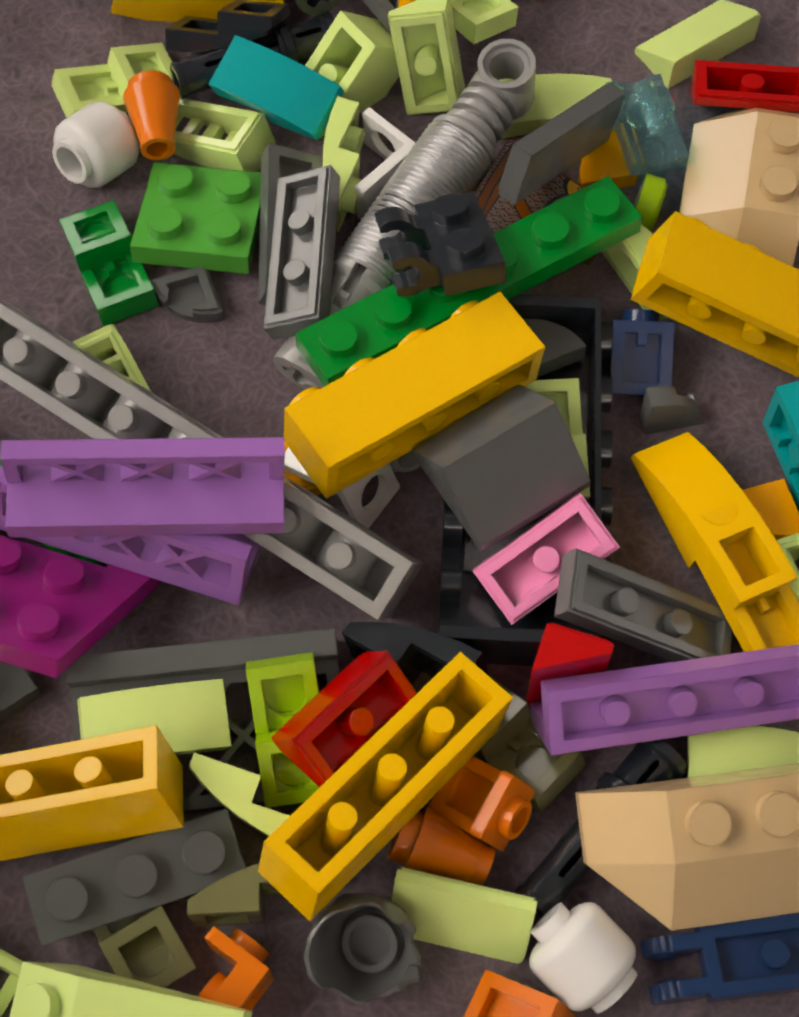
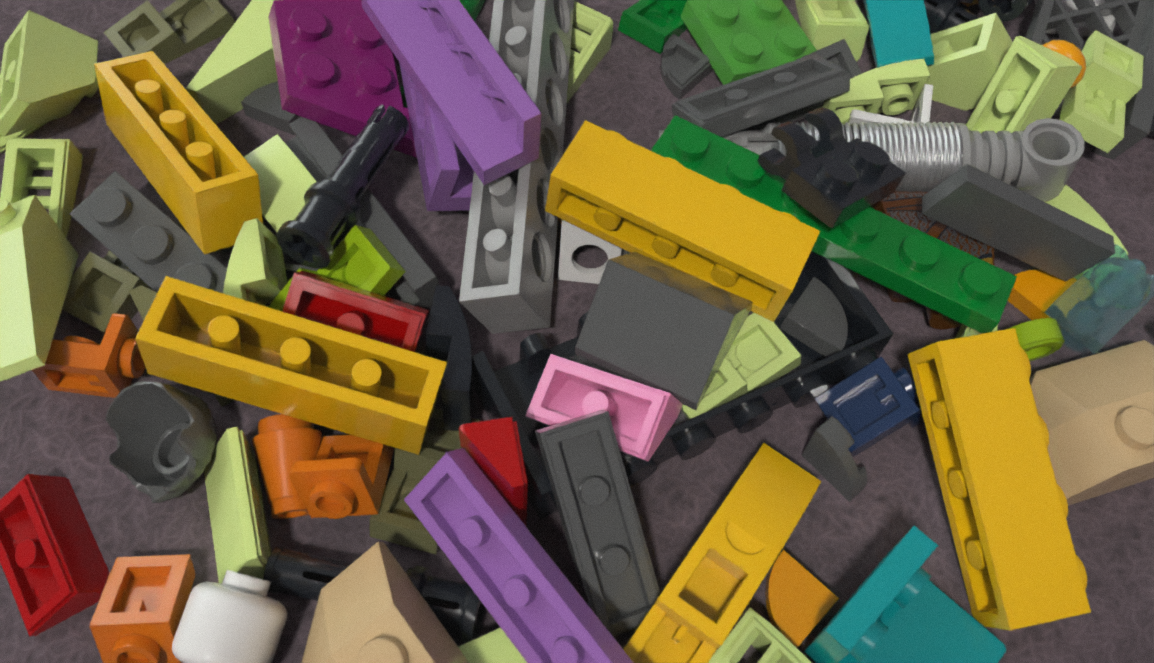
camera: 55 degrees right, 5 degrees down
none -> black pin [276,105,409,269]

